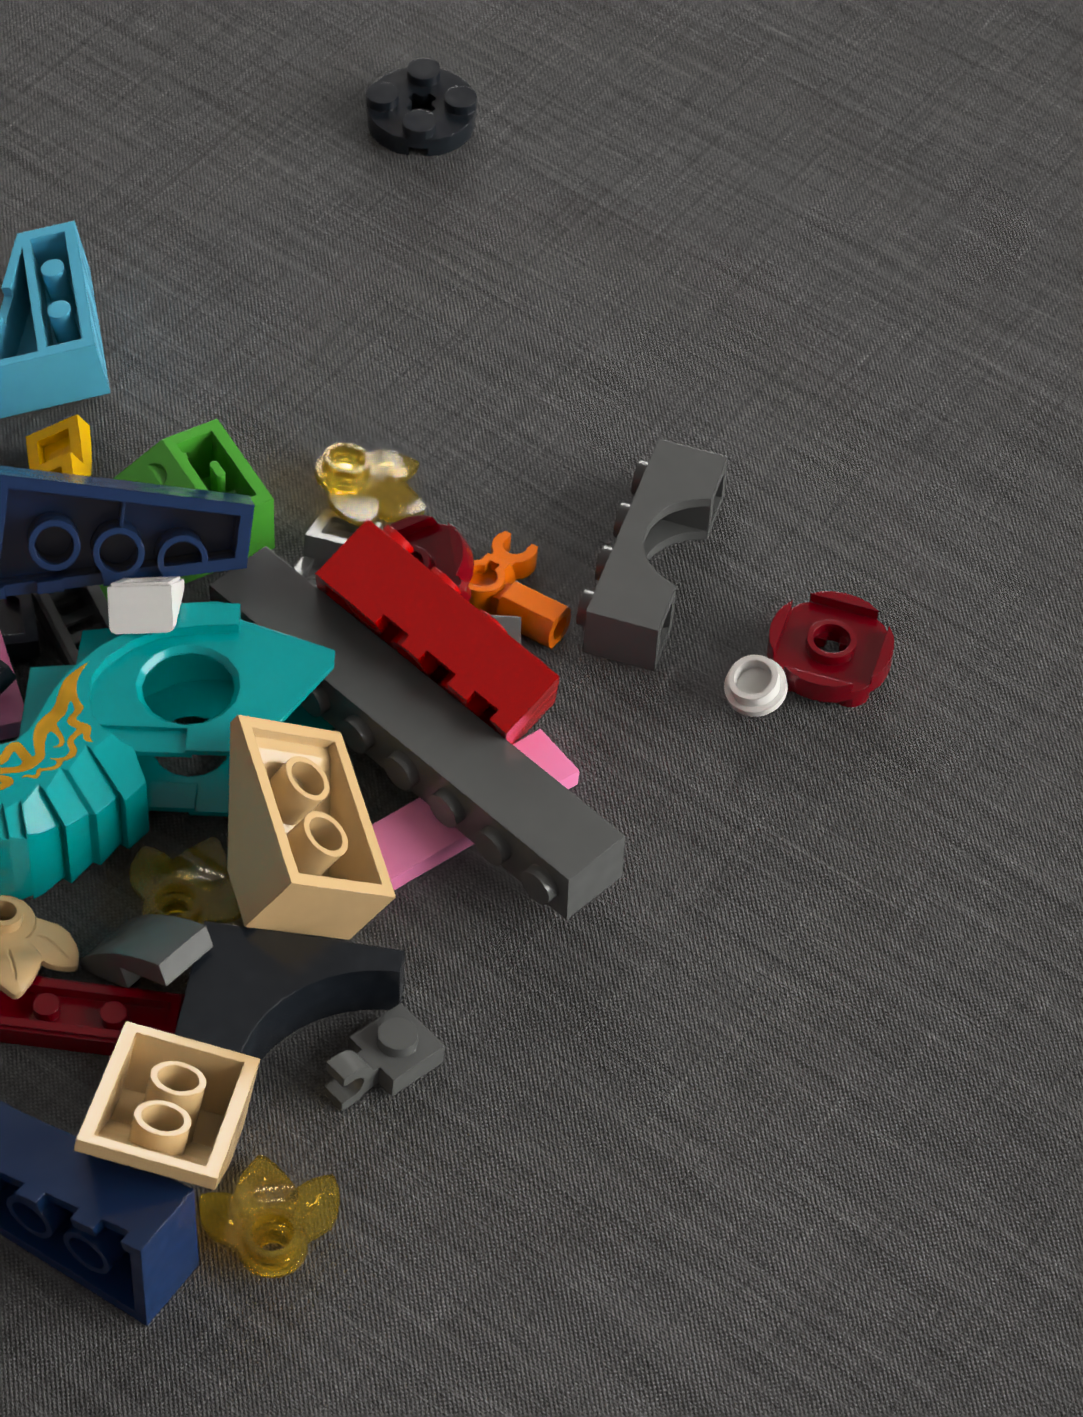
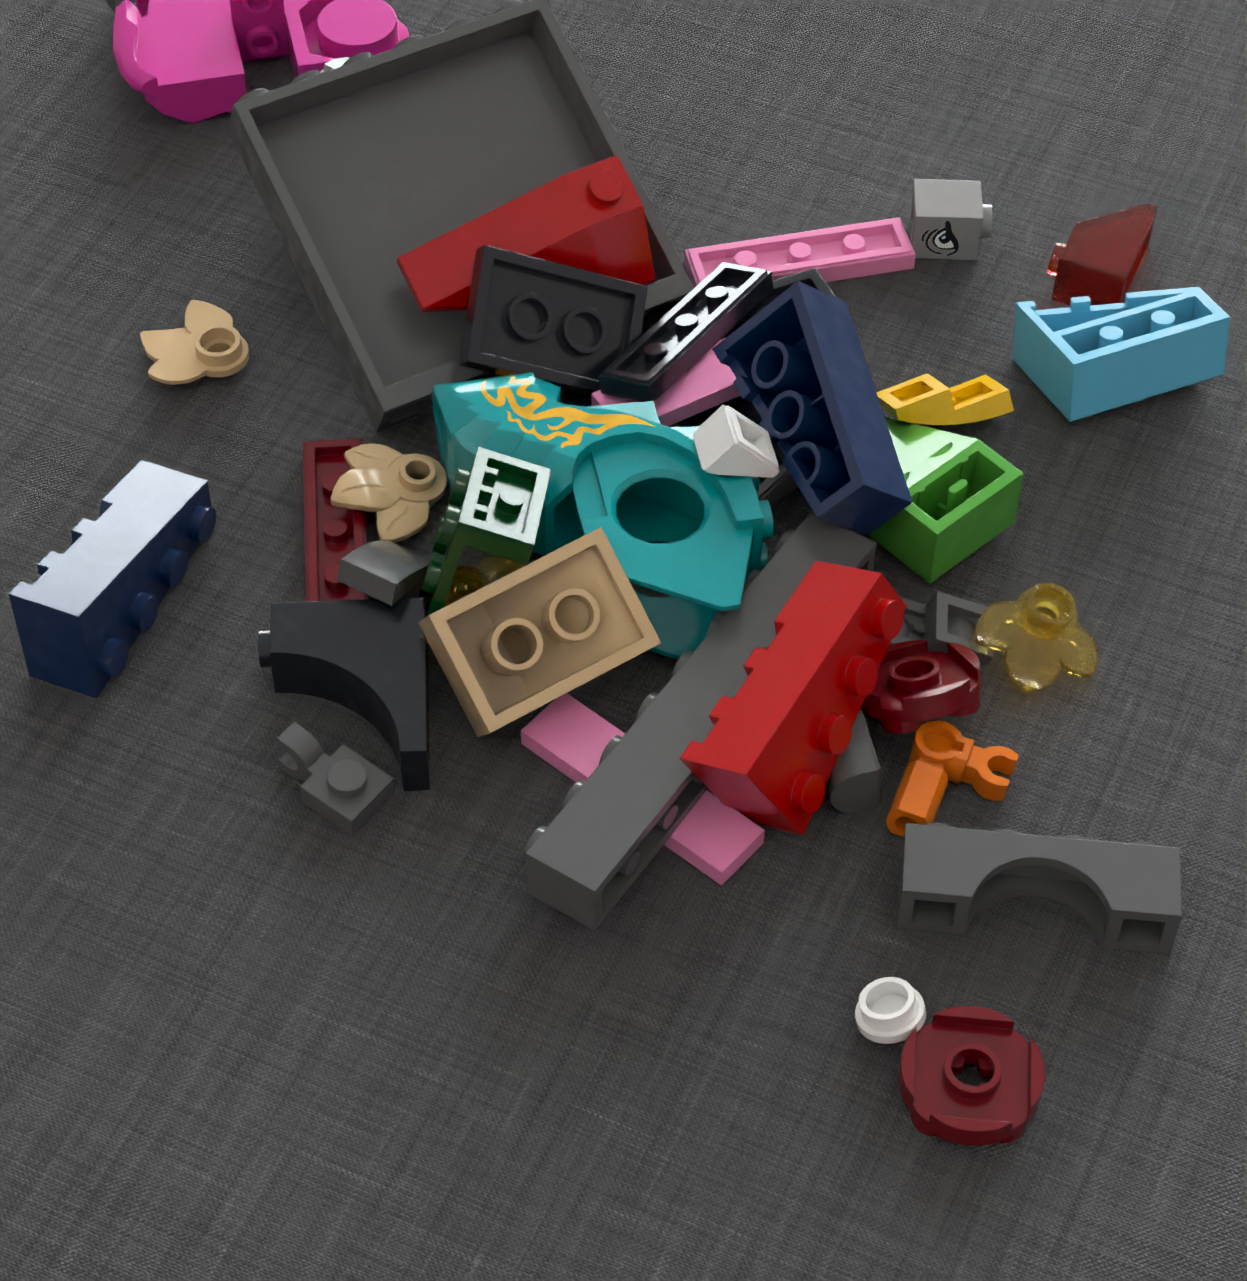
camera: 80 degrees right, 0 degrees up
tan slope [74,1021,260,1190] -> none
clear yellow plate [199,1155,340,1278] -> none
none -> dark green bracket [421,447,551,616]

